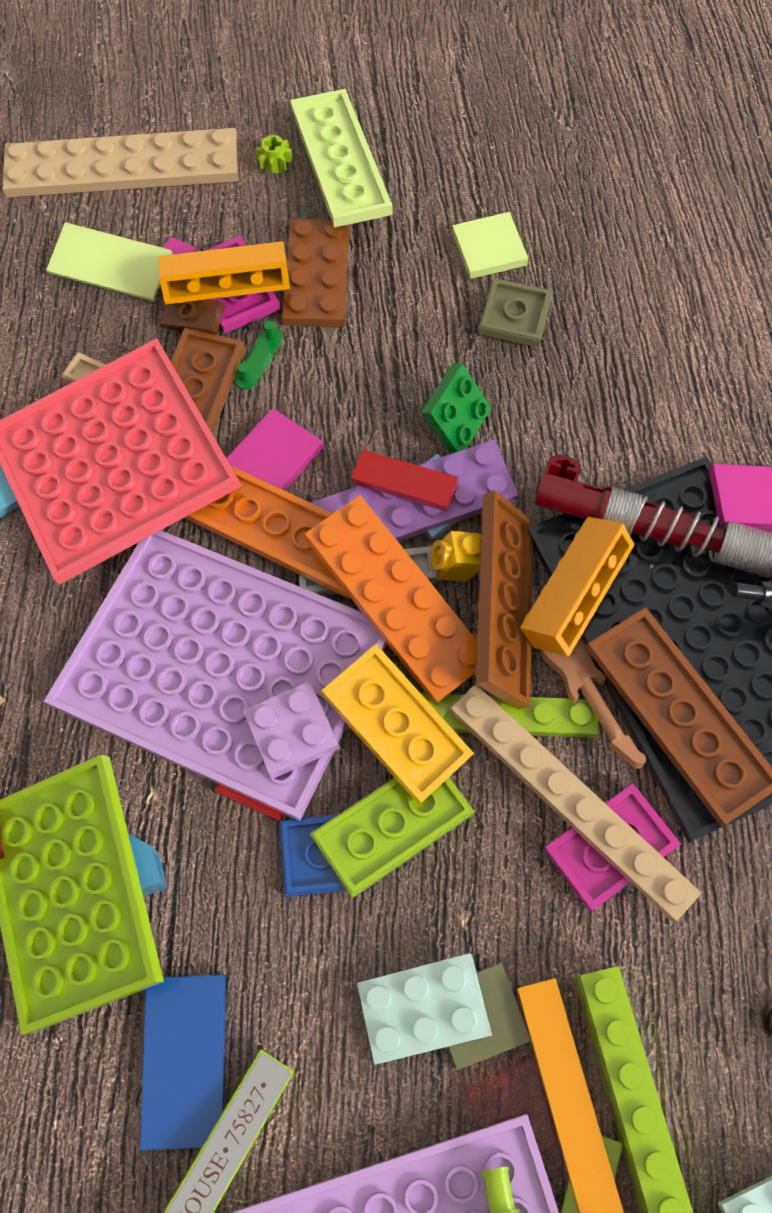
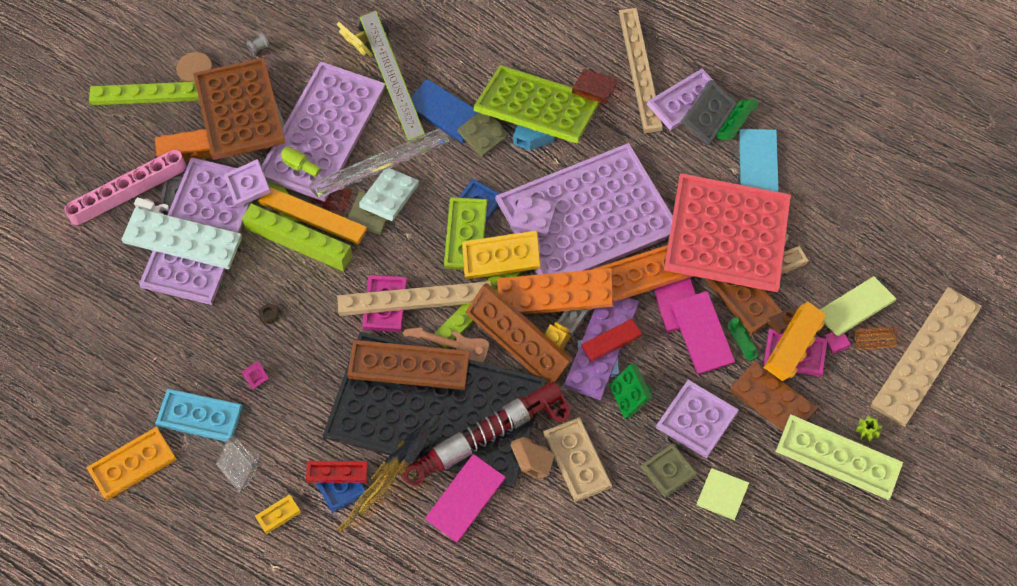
camera: 130 degrees right, 5 degrees down
light orange brick [520,517,634,657] -> none
none -> clear plate [309,128,449,198]
none -> olive plate [457,112,509,158]
none -> medium nougat slope [511,437,555,479]
none -> tan tile [543,417,612,503]
none -> lavender plate [656,380,739,459]
none -> dark pink tile [670,291,735,375]
none -> clear orange tile [854,327,897,350]

